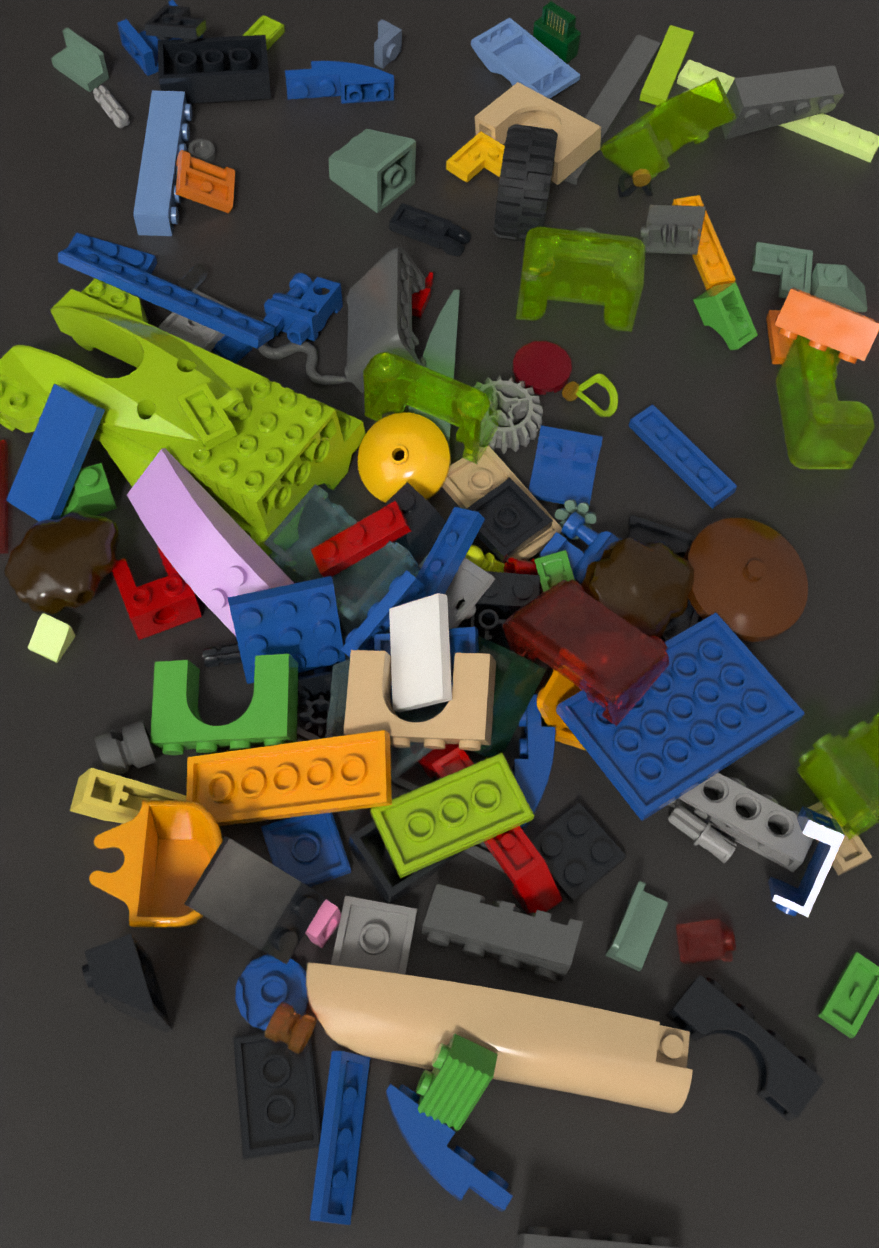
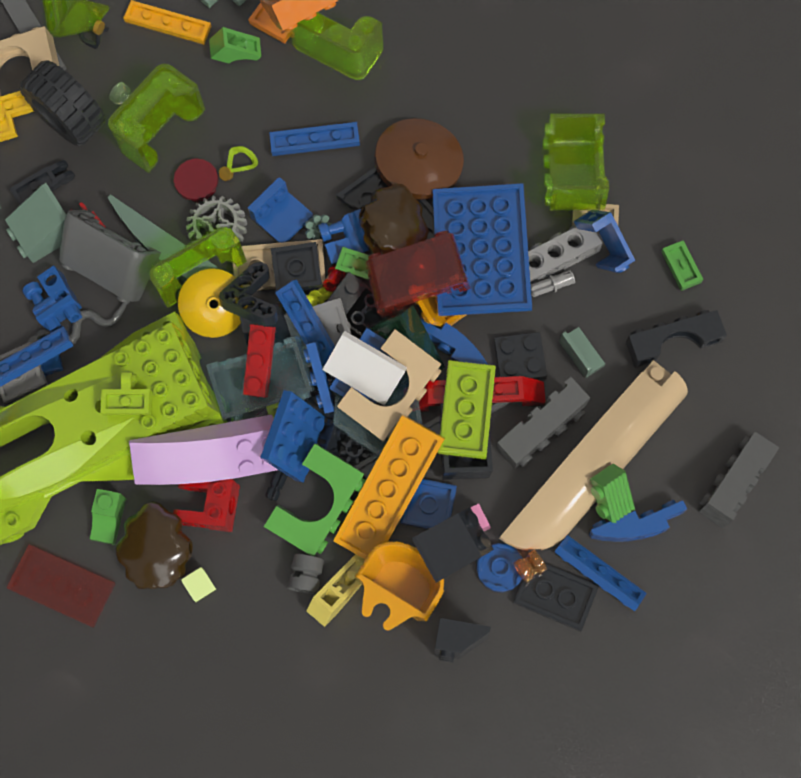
camera: 50 degrees left, 10 degrees up
blue tile [6,384,105,521] -> none
light grey plate [331,896,417,975] -> none
dark grey hinge [641,205,706,255] -> none
clear red bracket [676,919,736,964] -> none
none -> sand green slope [5,183,66,263]
none -> black beam [219,262,278,327]

